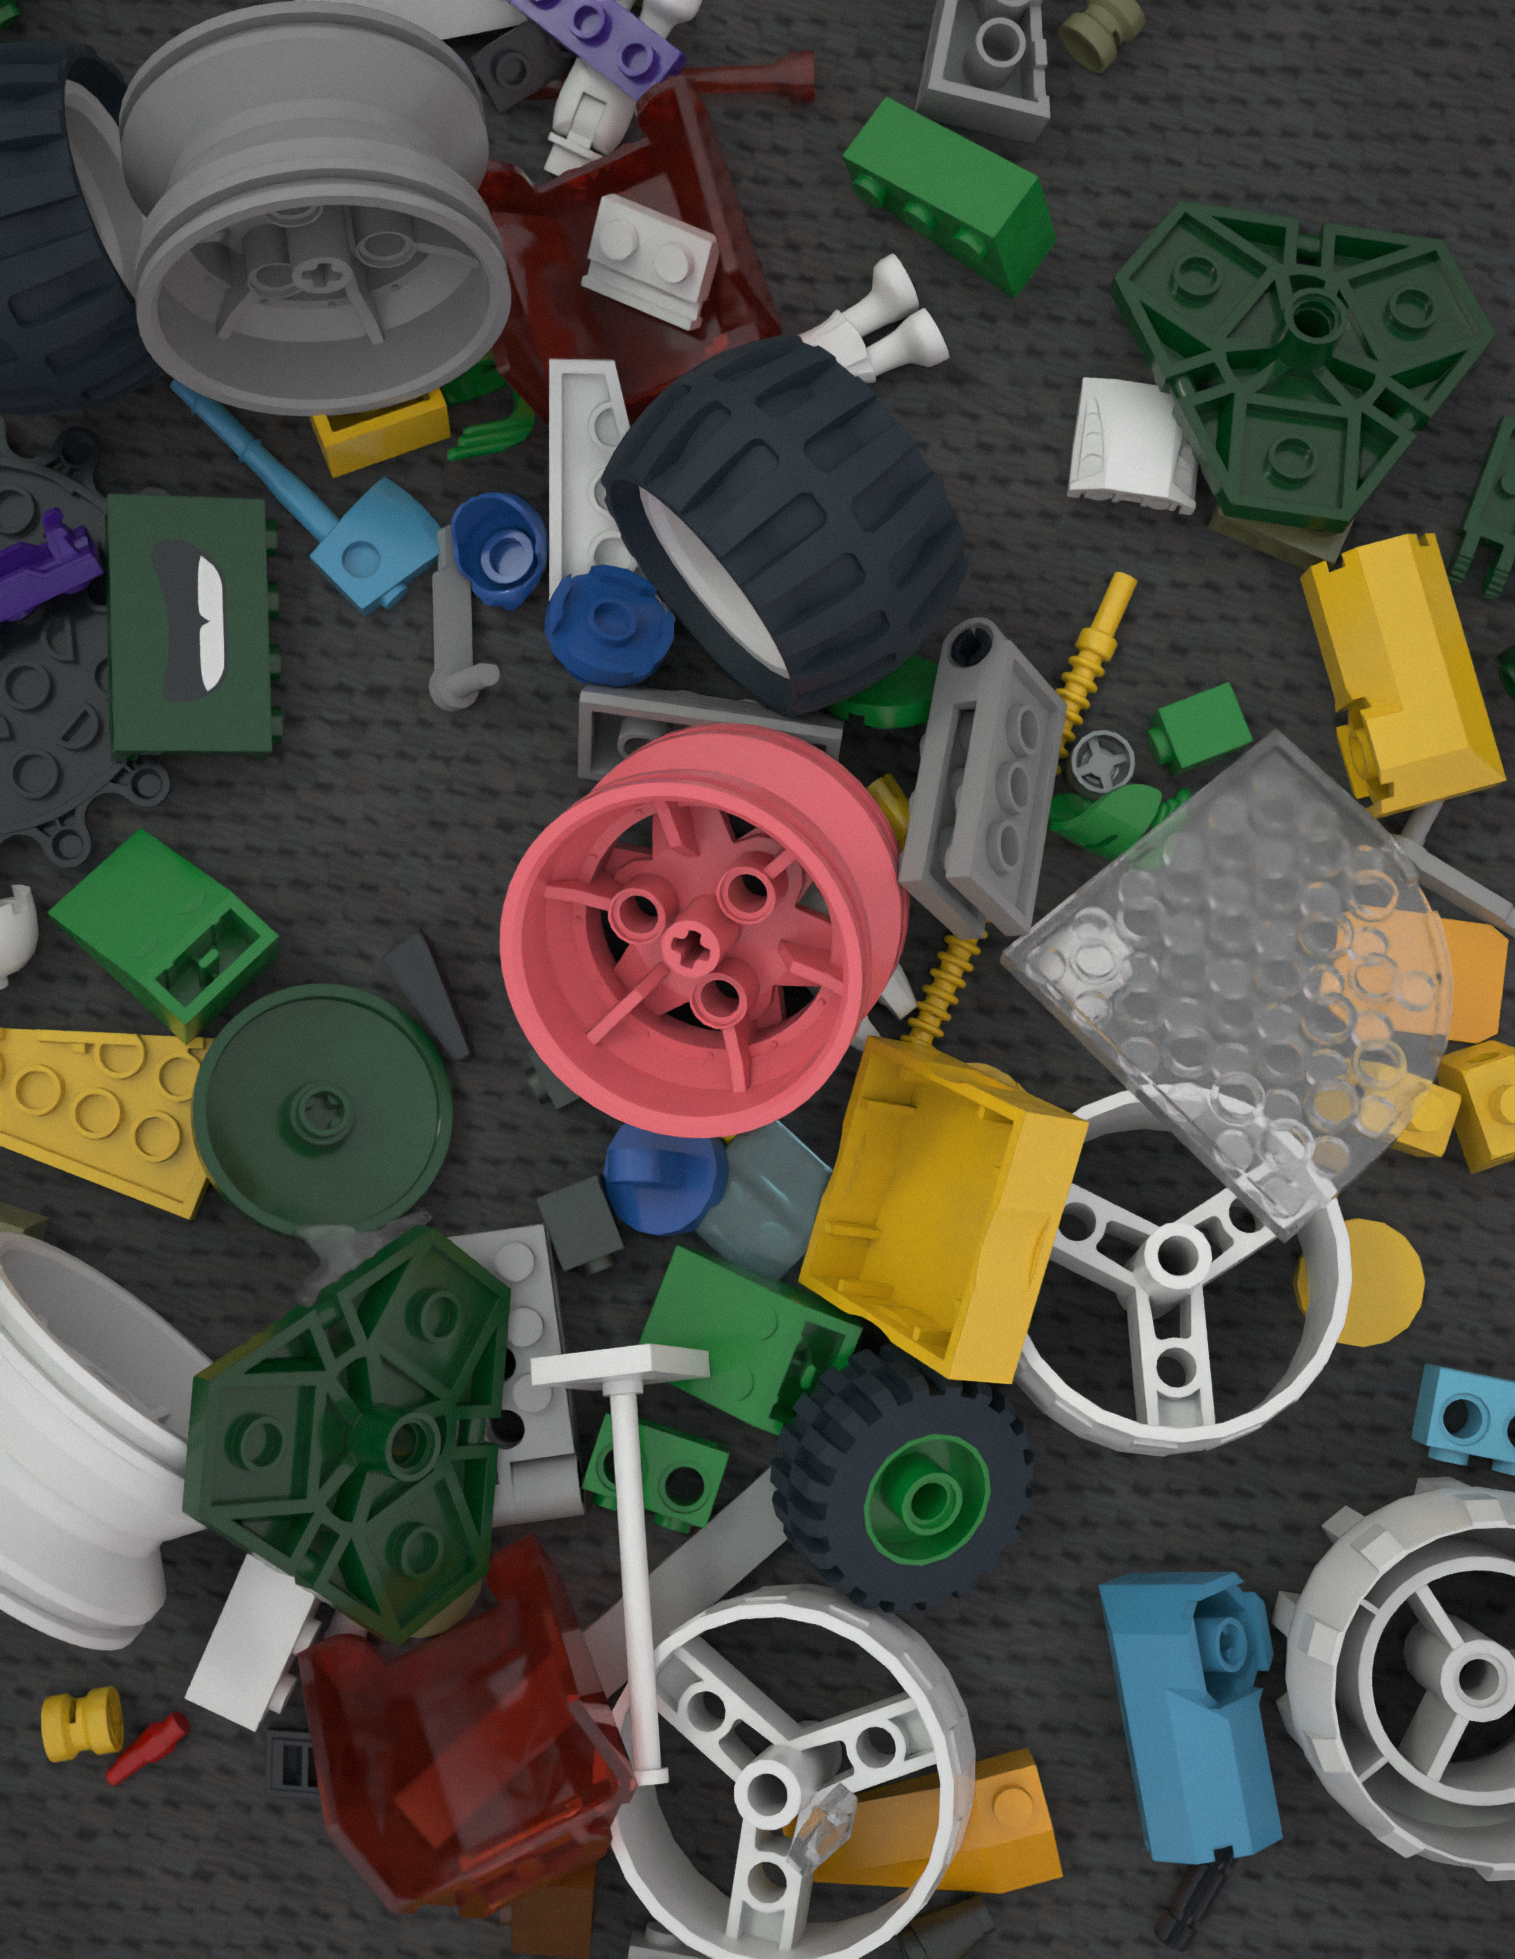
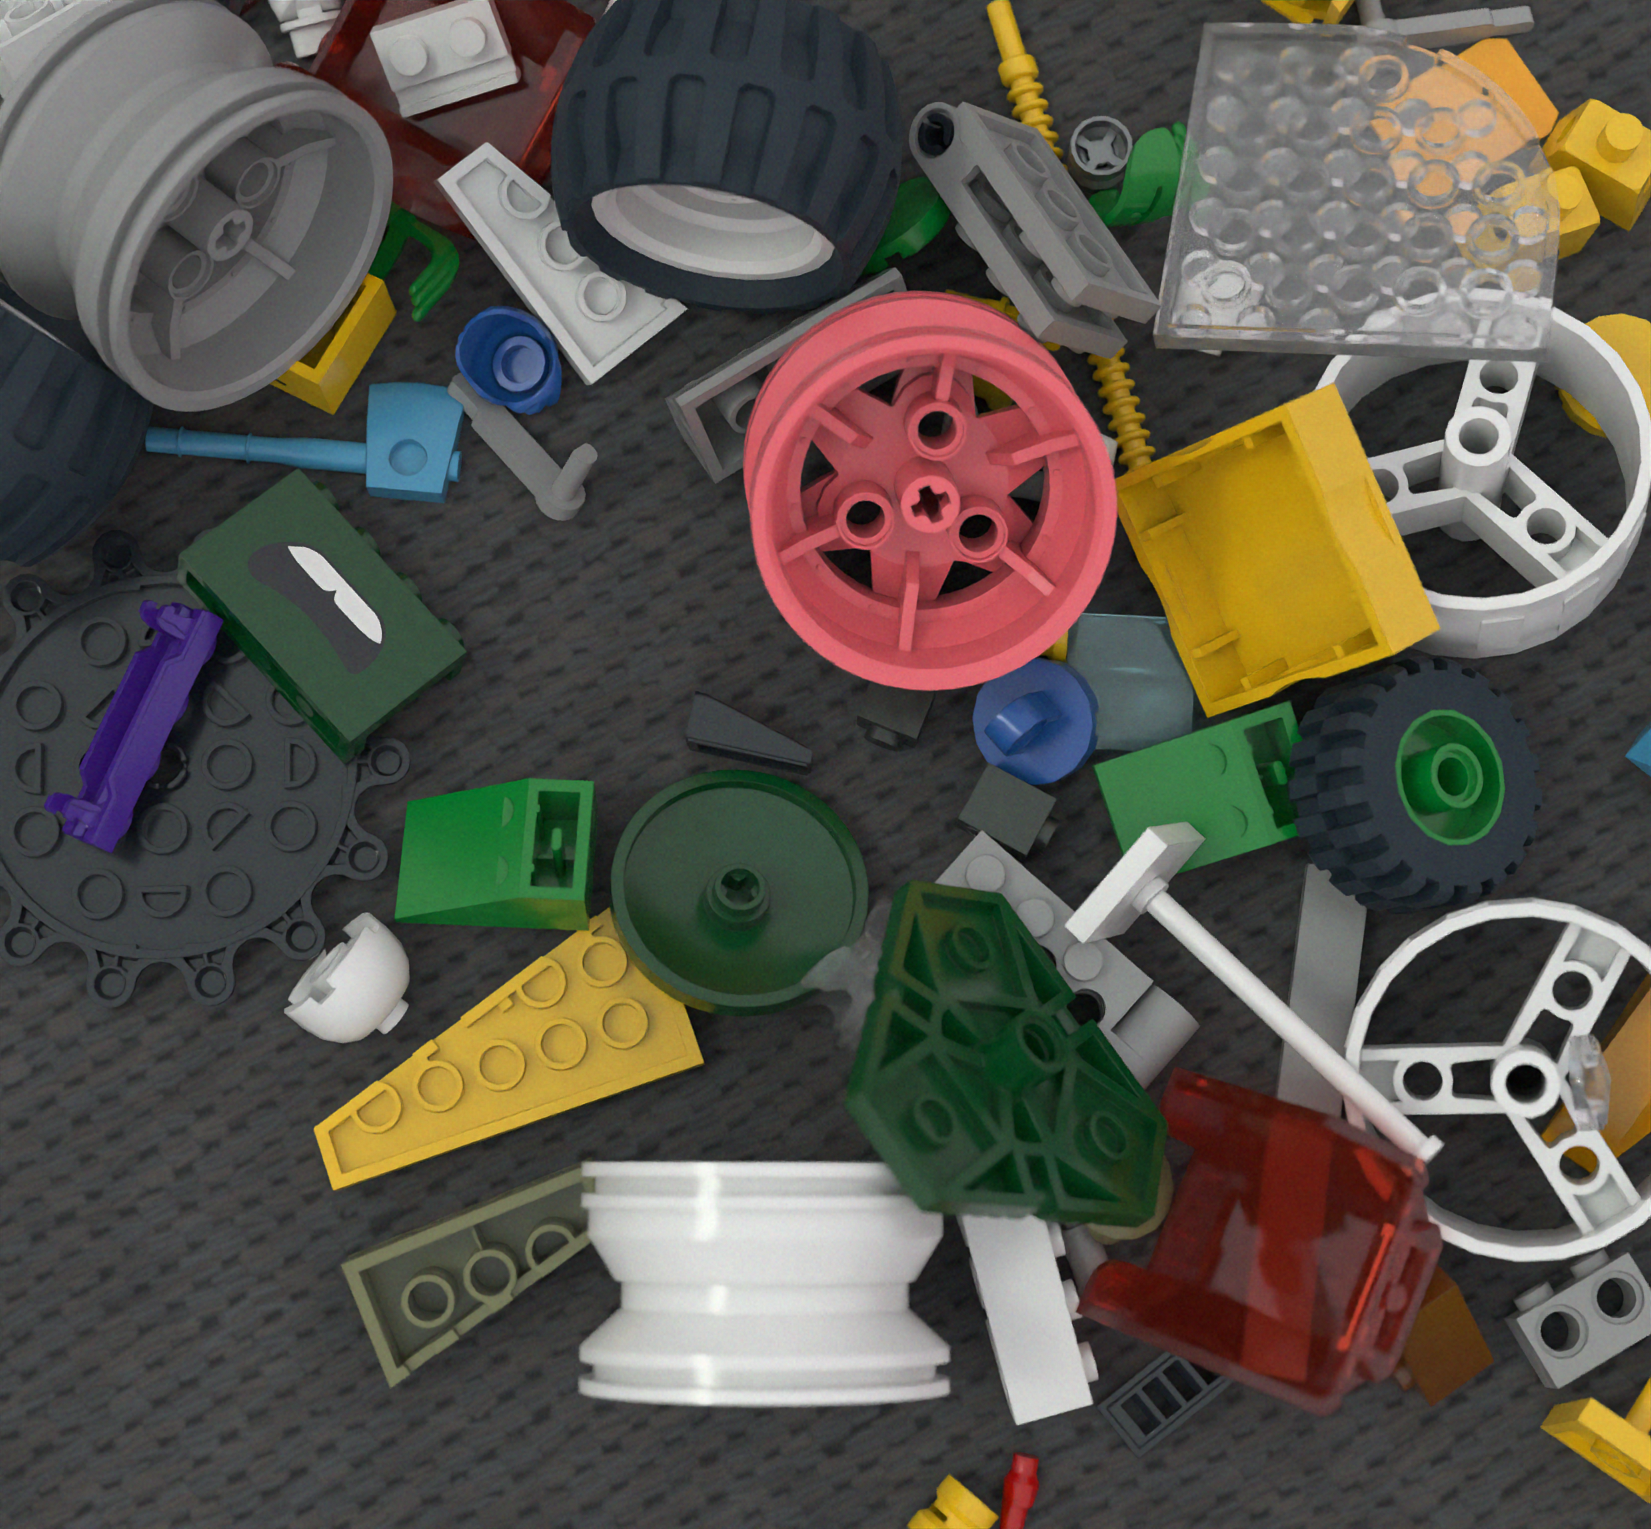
camera: 40 degrees left, 5 degrees down
blue tile [544,564,674,687] -> none
green brick [581,1407,730,1534] -> none
green brick [1146,682,1253,777] -> none

